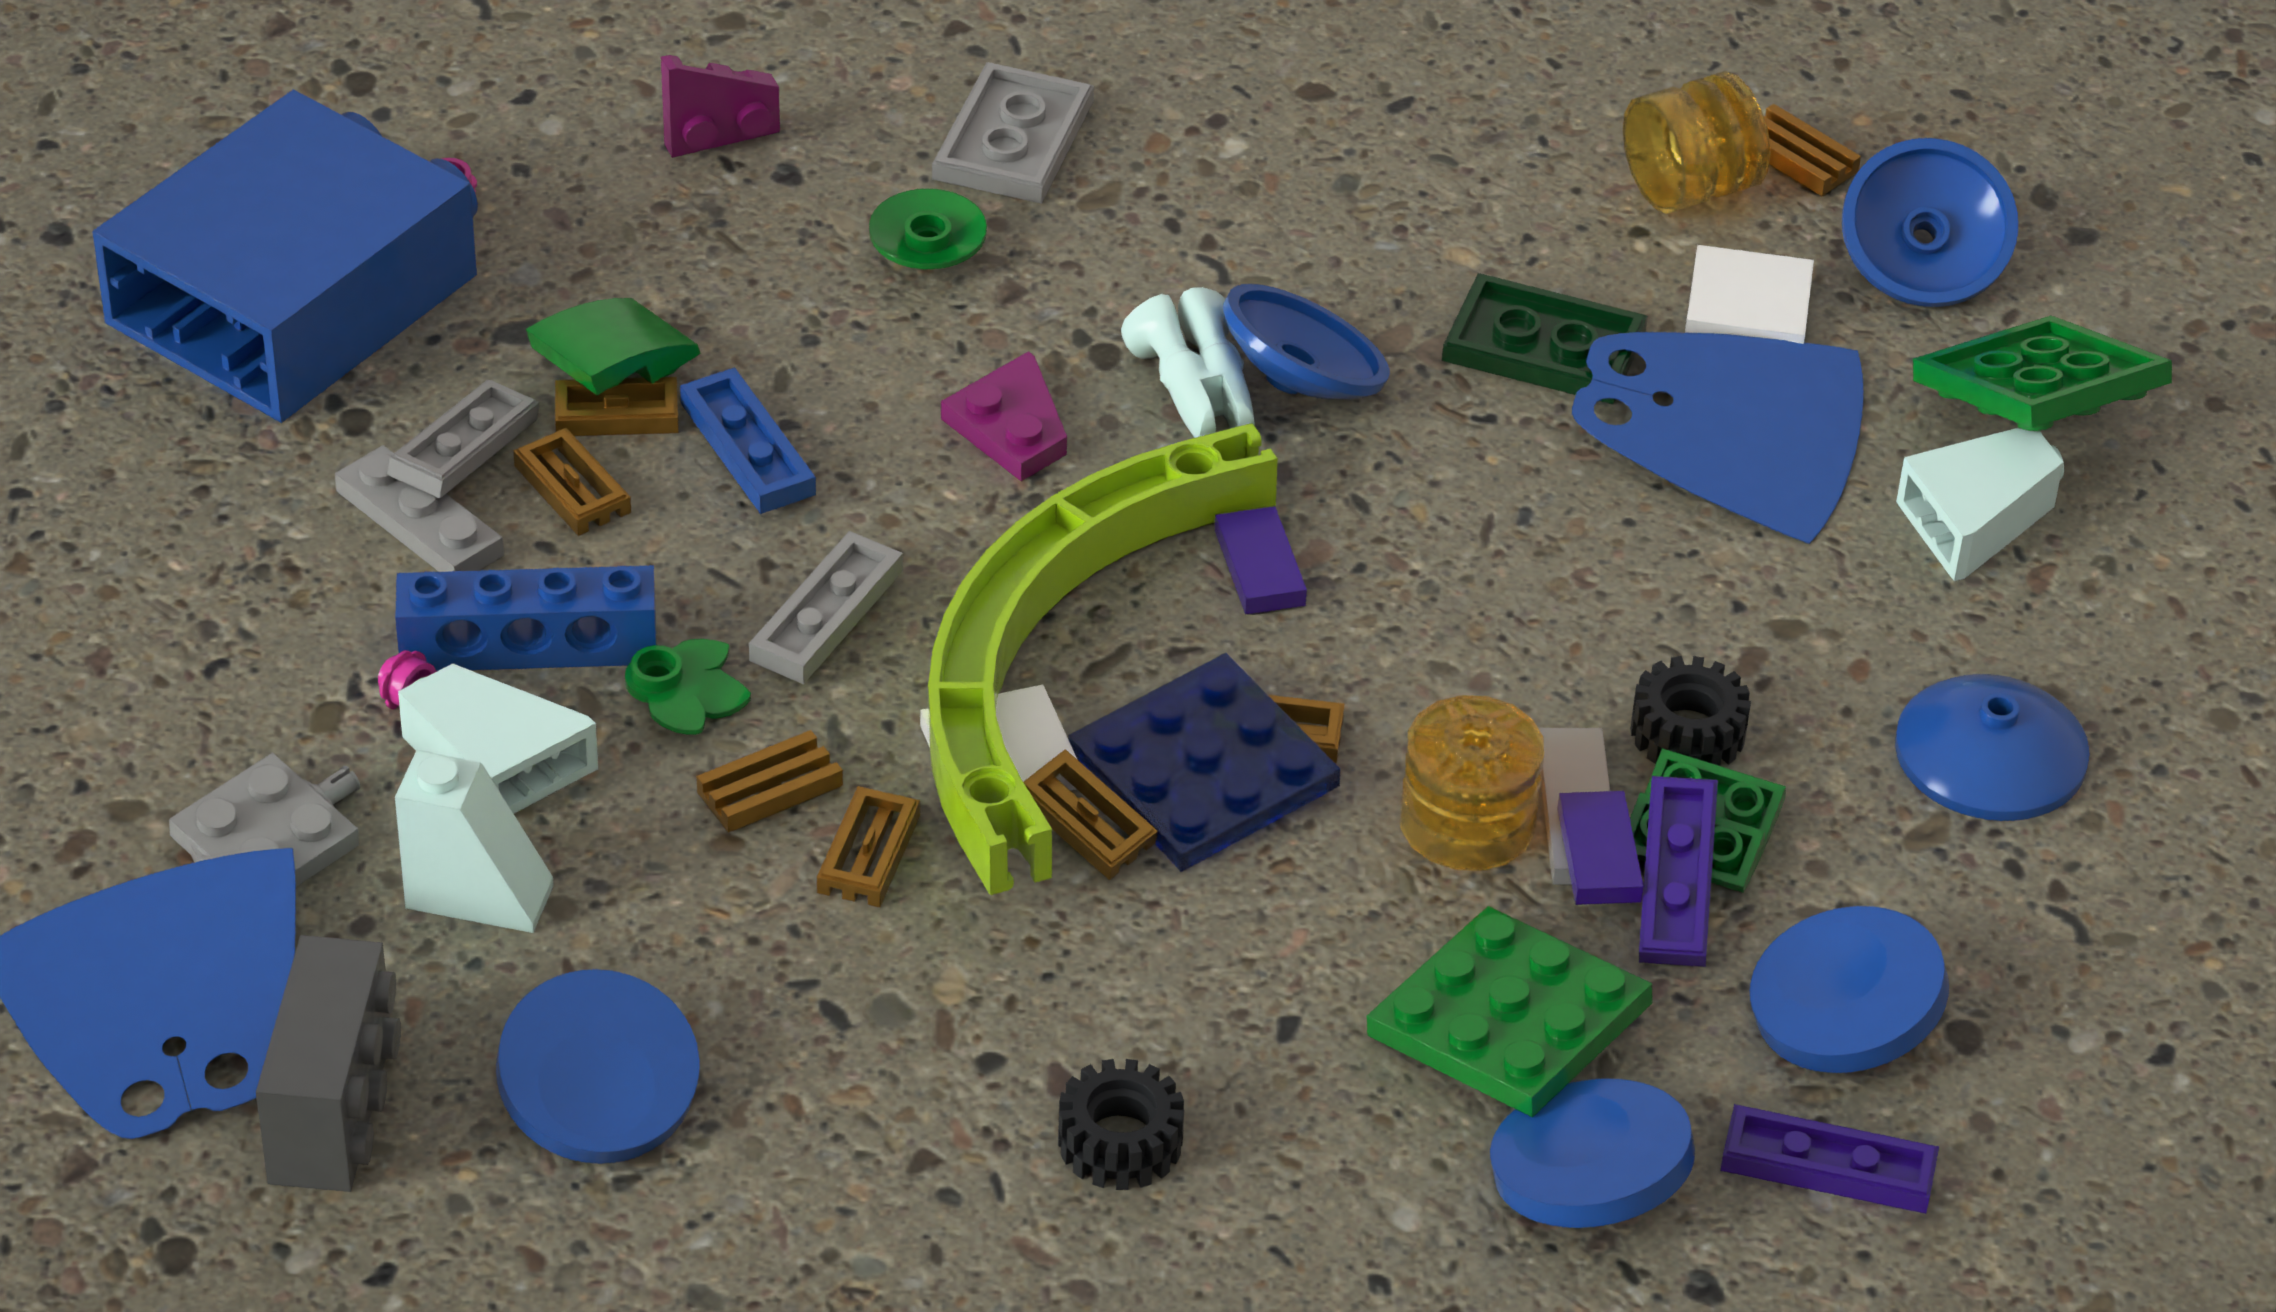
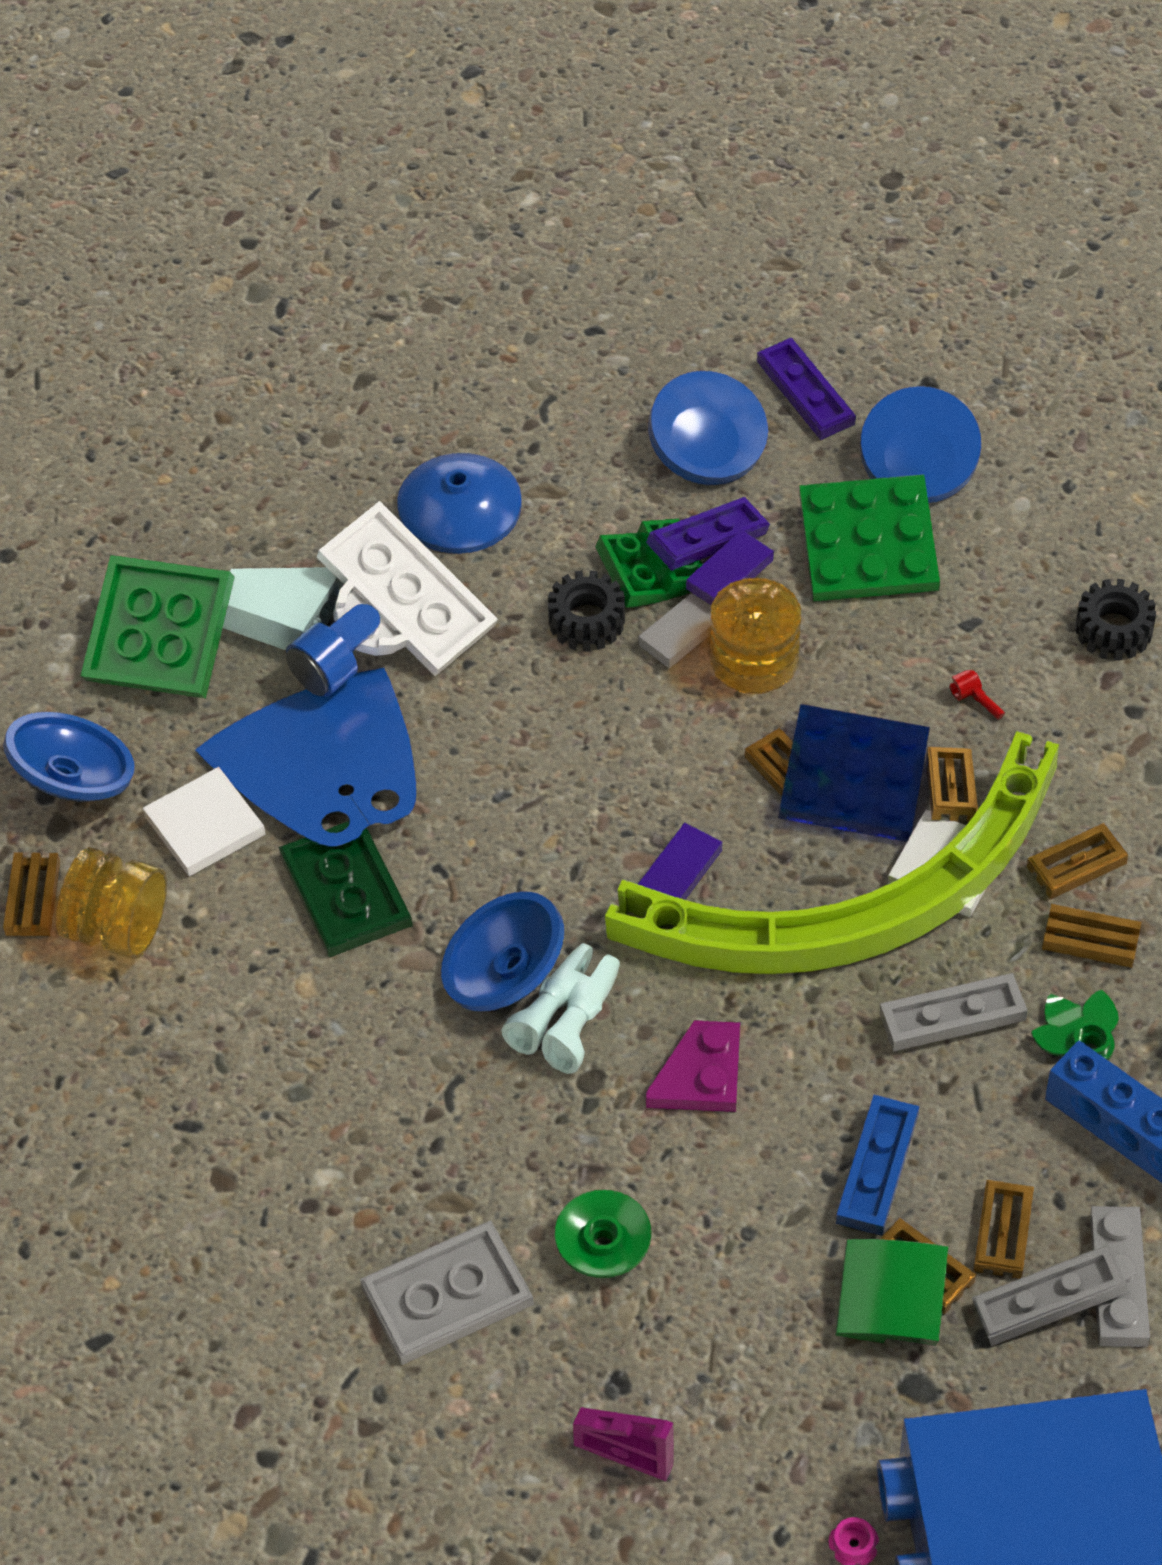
camera: 130 degrees left, 10 degrees up
none -> white plate [286,501,498,697]
none -> red hand [949,670,1005,720]

